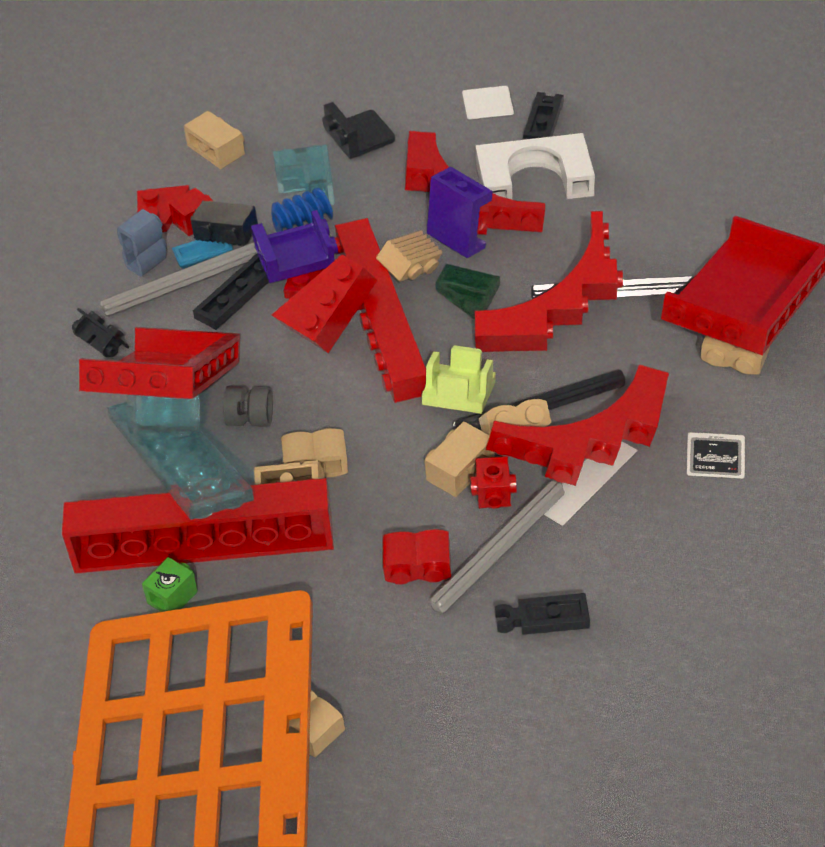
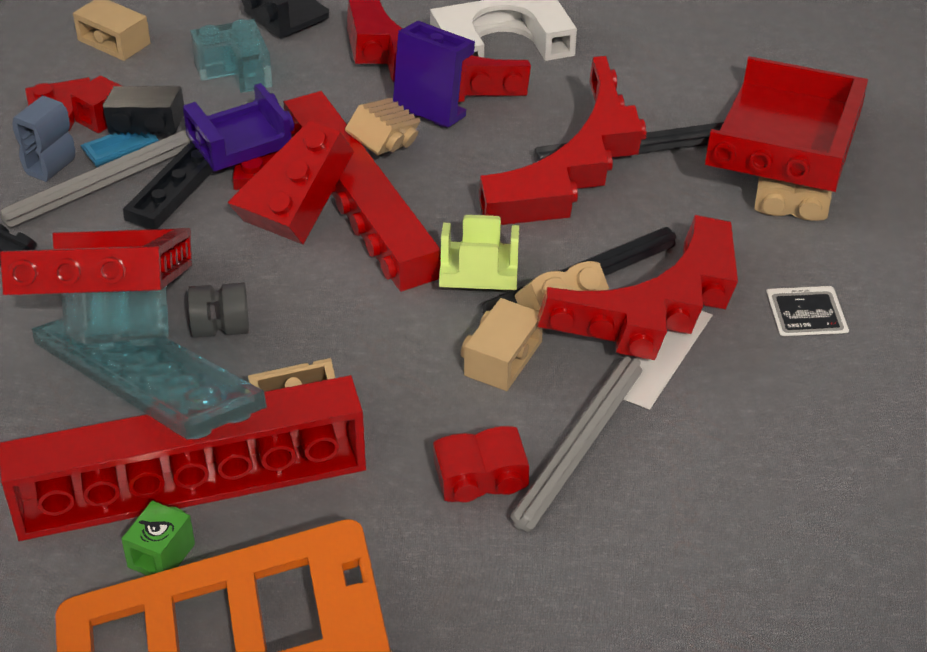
camera: 15 degrees left, 5 degrees down
blue piece [271,188,333,232] -> none
tan brick [281,428,348,477] -> none
clear green wing [436,264,500,320] -> none
red brick [470,456,517,509] -> none
black plate [495,593,590,635] -> none

